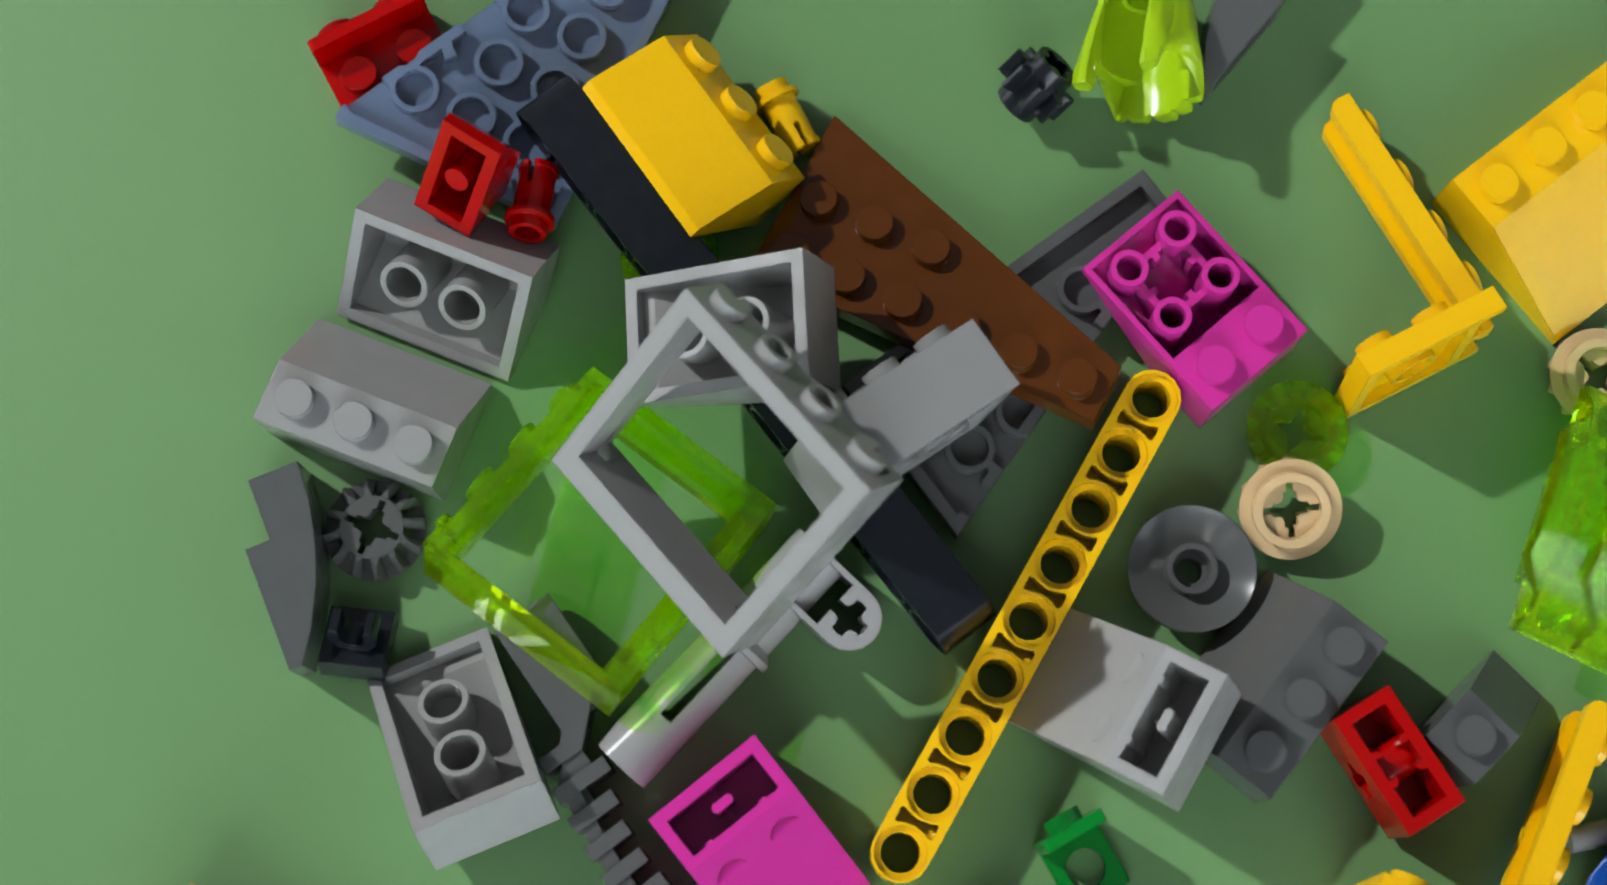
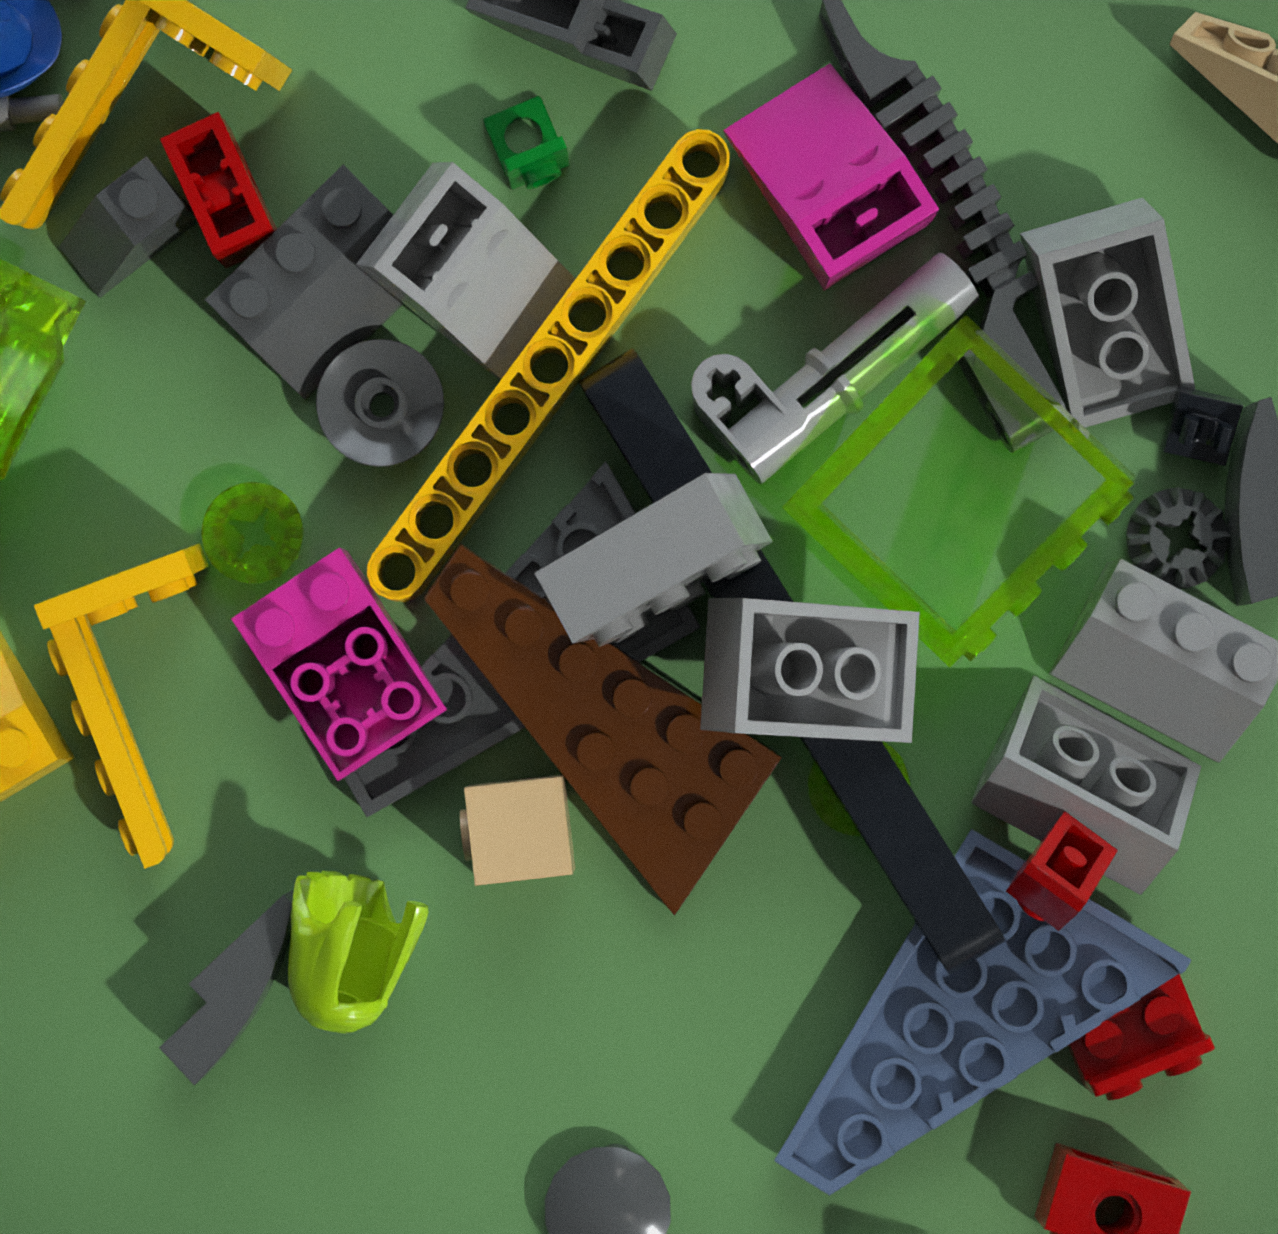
camera: 170 degrees left, 10 degrees up
red pin [504,158,559,244] -> none
light grey window [552,282,903,658] -> none
yellow slope [582,34,805,237] -> none
yellow pin [753,77,821,160] -> none
black gear [998,46,1074,123] -> none
tan gear [1237,456,1343,560] -> none
none -> tan head [460,774,575,886]

